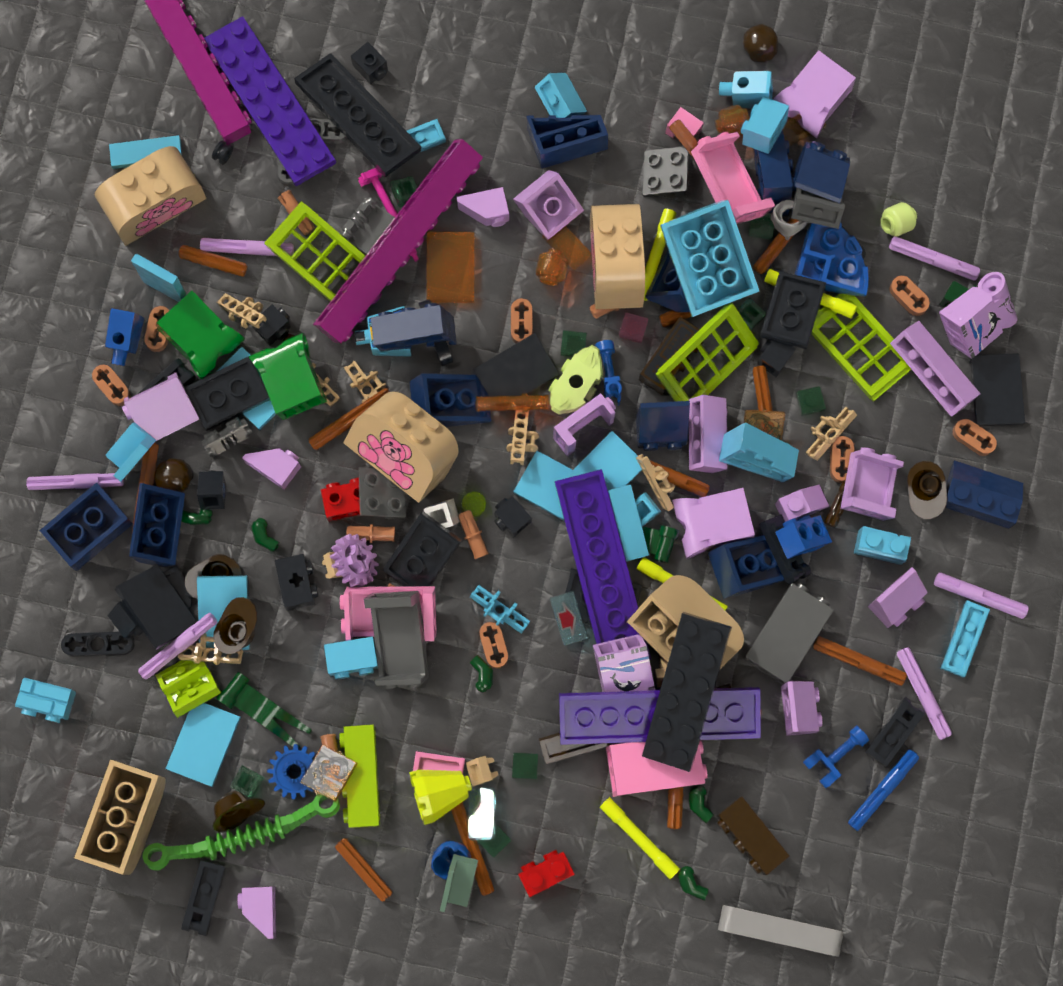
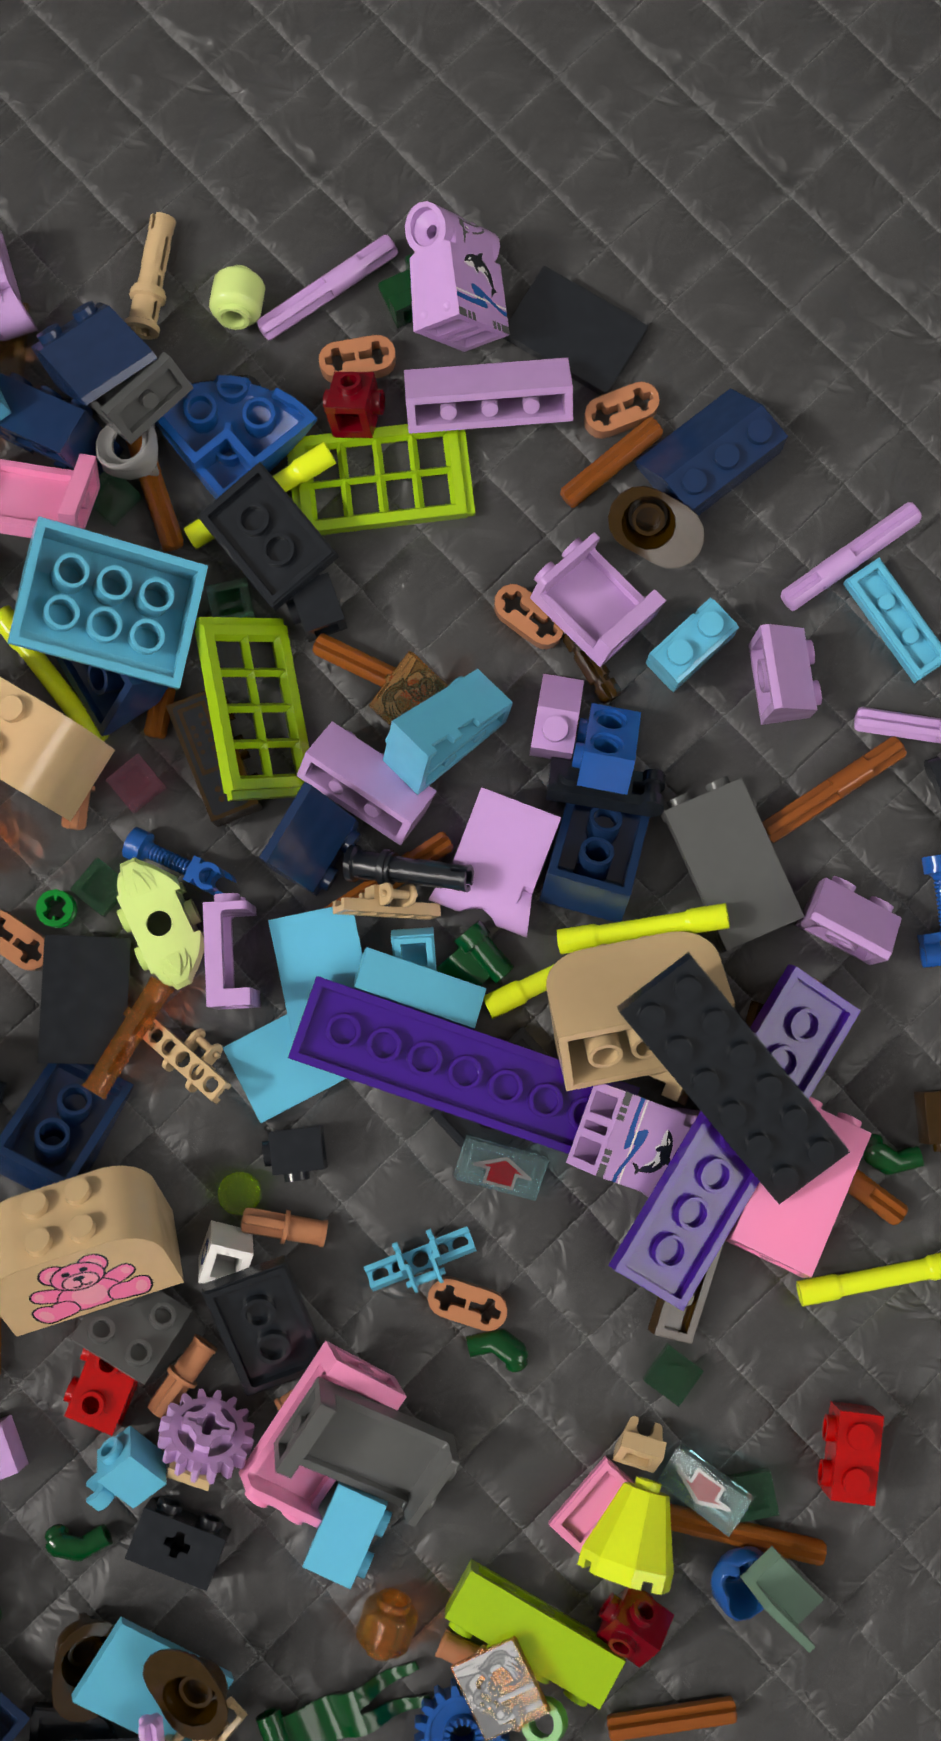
camera: 50 degrees left, 5 degrees up
clear green plate [795,386,826,416] -> none
tan piece [806,407,857,461] -> none
none -> green bush [36,889,78,928]
none -> medium azure brick [86,1426,167,1511]
none -> tan pin [124,212,176,340]
none -> dark red brick [323,372,385,438]
none -> black pin [343,844,474,893]
none -> clear orange head [356,1588,418,1661]
none -> neon yellow piece [557,903,730,954]
none -> dark orange axle [560,417,663,508]
none -> dark red brick [596,1587,674,1668]

